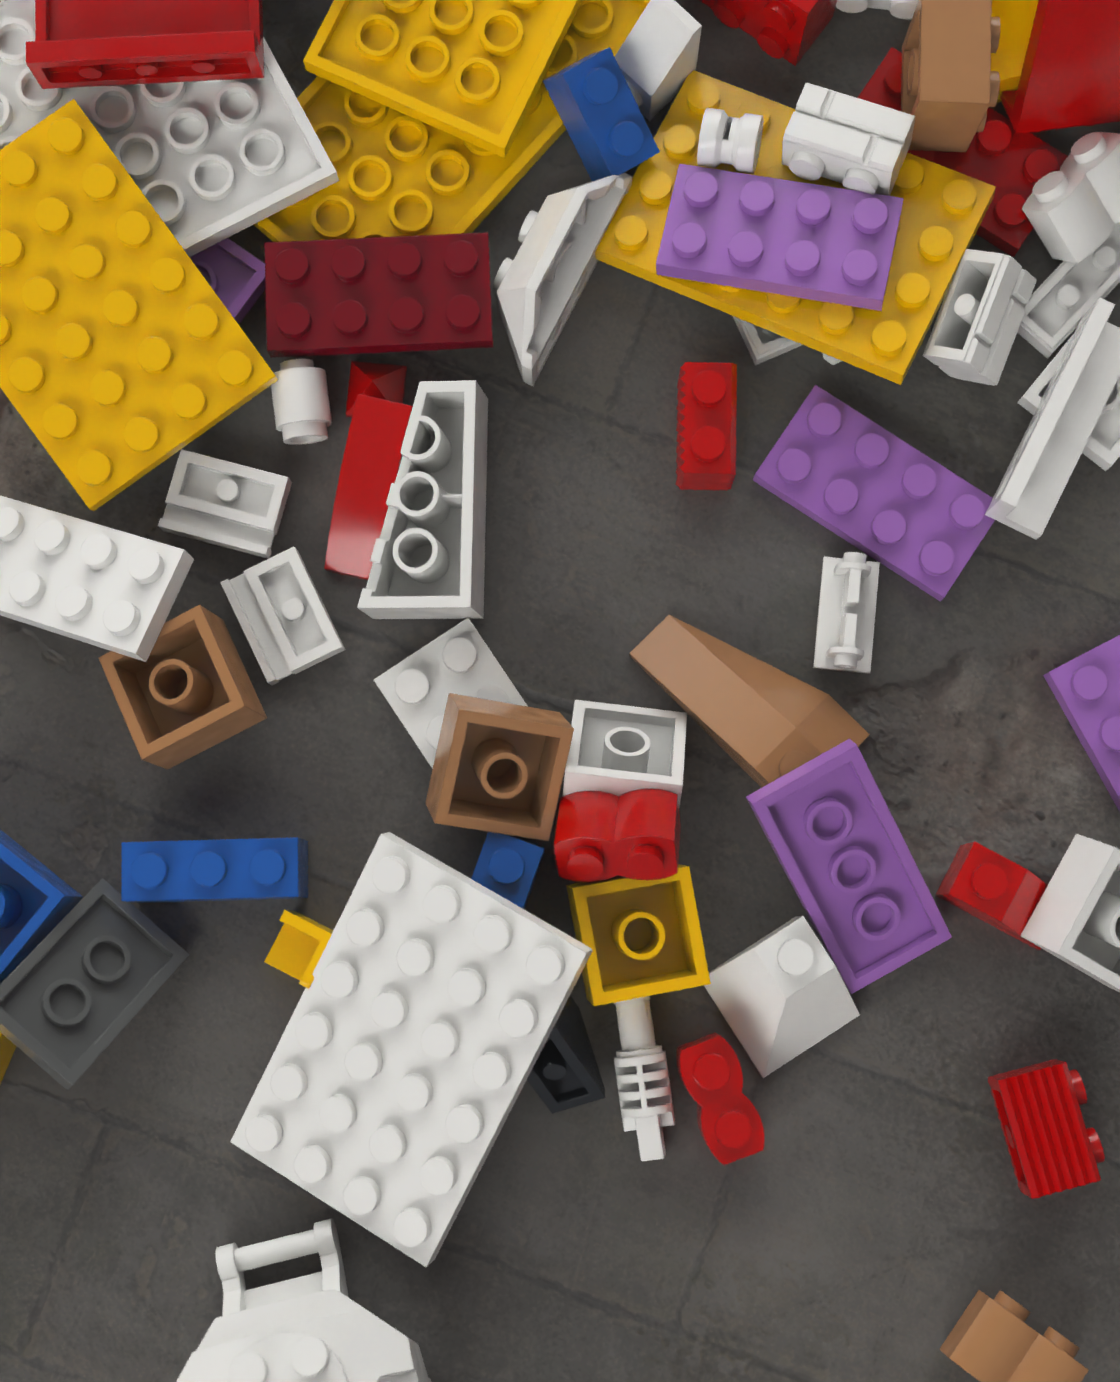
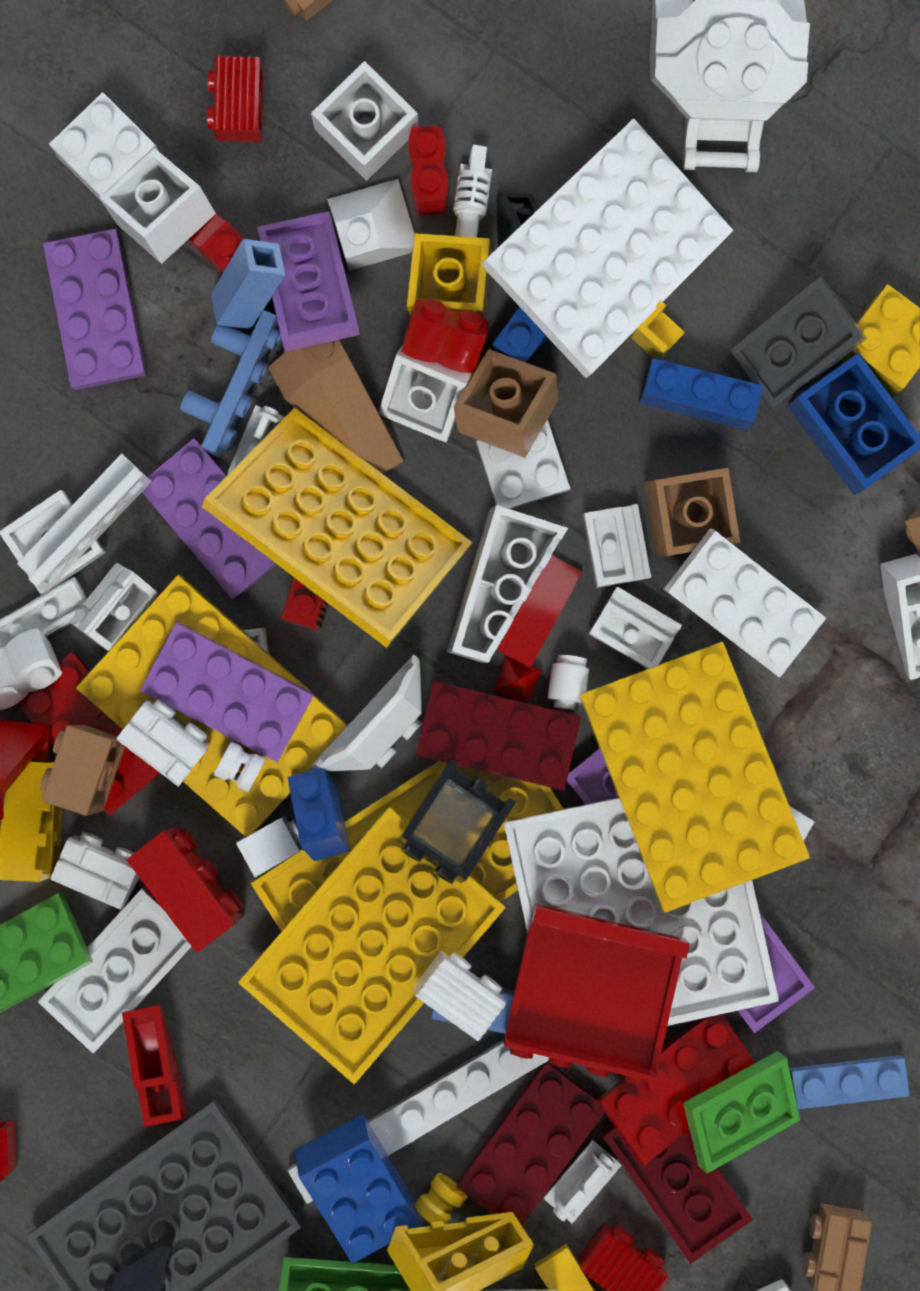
camera: 170 degrees left, 5 degrees up
none -> medium blue plate [180,310,281,459]
none -> yellow plate [202,408,472,648]
none -> medium blue brick [211,238,285,329]
none -> white brick [311,61,419,181]
none -> window [396,759,516,884]

